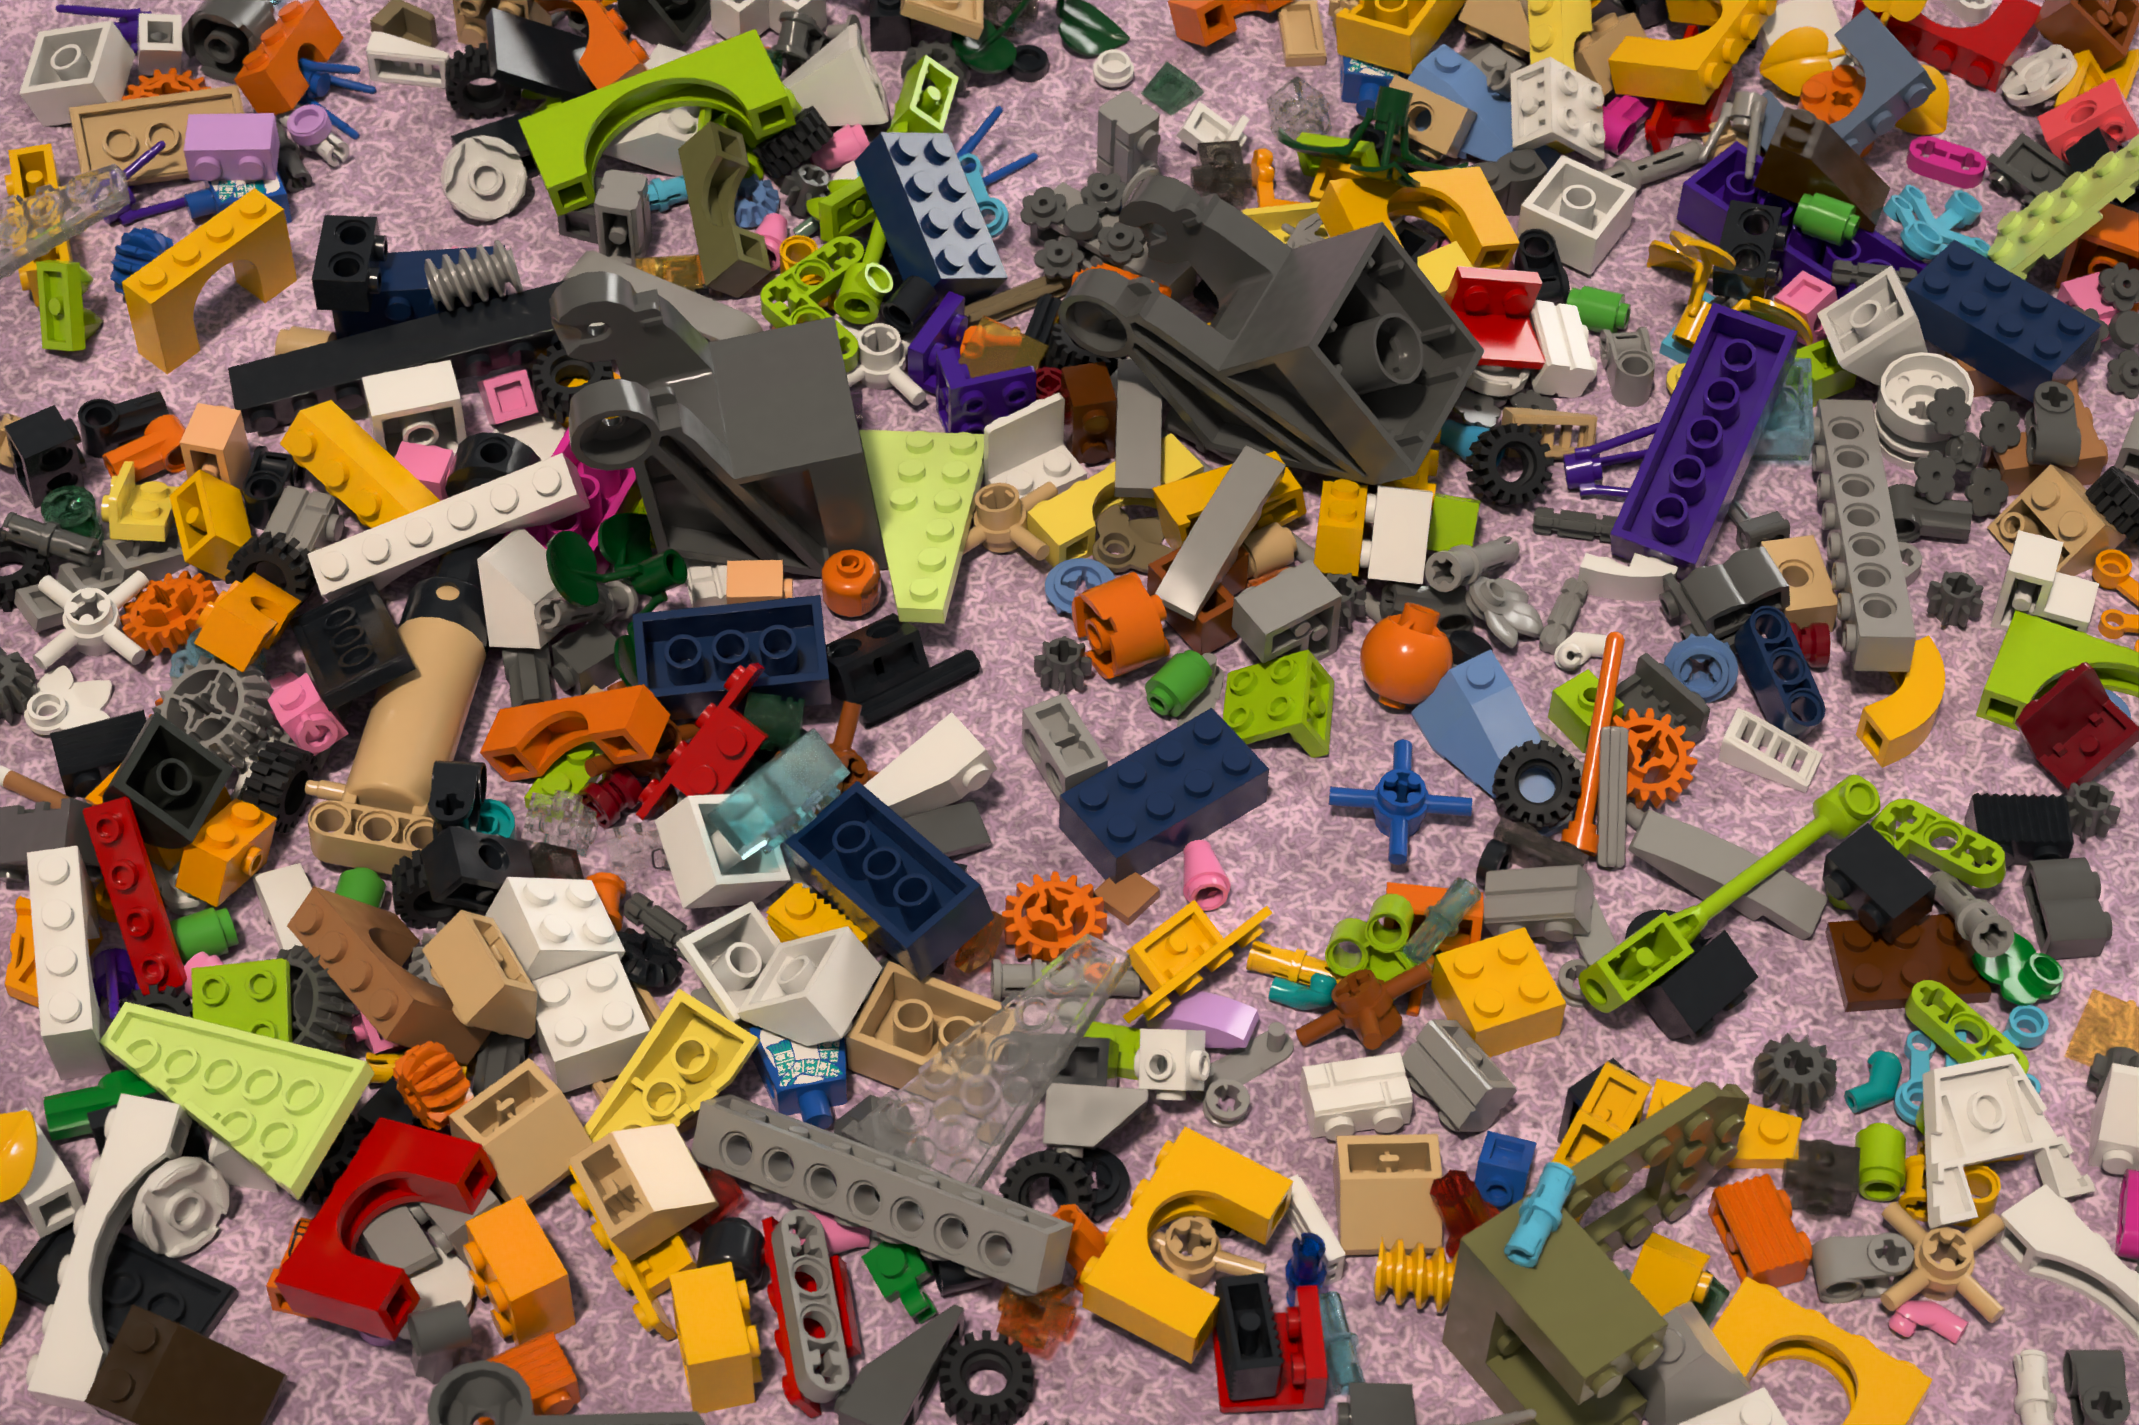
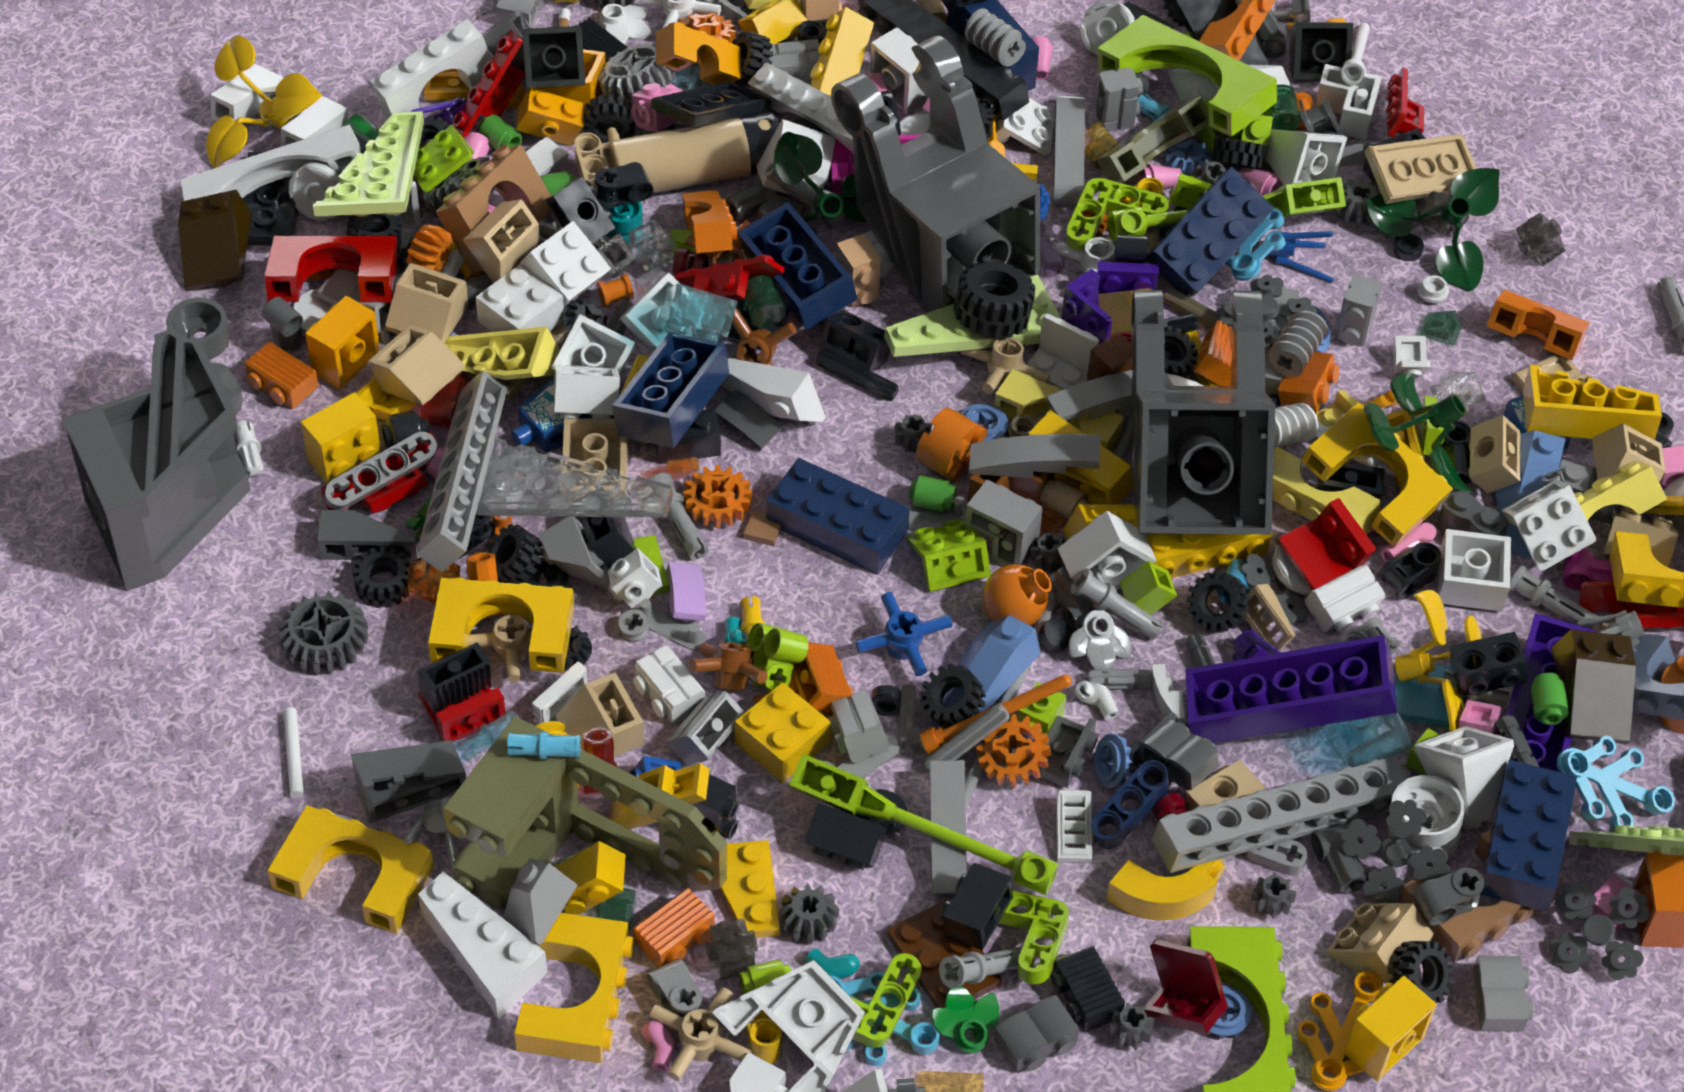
camera: 65 degrees right, 0 degrees up
orange head [821,549,881,617] -> none
light grey brick [1022,693,1108,802] -> none
yellow bracket [1122,900,1272,1024] -> none
bright pink cone [1183,840,1231,911] -> none
clear smoke brick [1190,140,1252,207] -> none
clear blue pin [1285,1233,1326,1306] -> none
clear light blue axle [1403,877,1481,964] -> none
bright green brick [1566,286,1631,333] -> none
dark grey piece [1727,502,1790,549] -> none
white brick [1990,530,2099,633] -> none
none -> black tyre [953,261,1036,339]

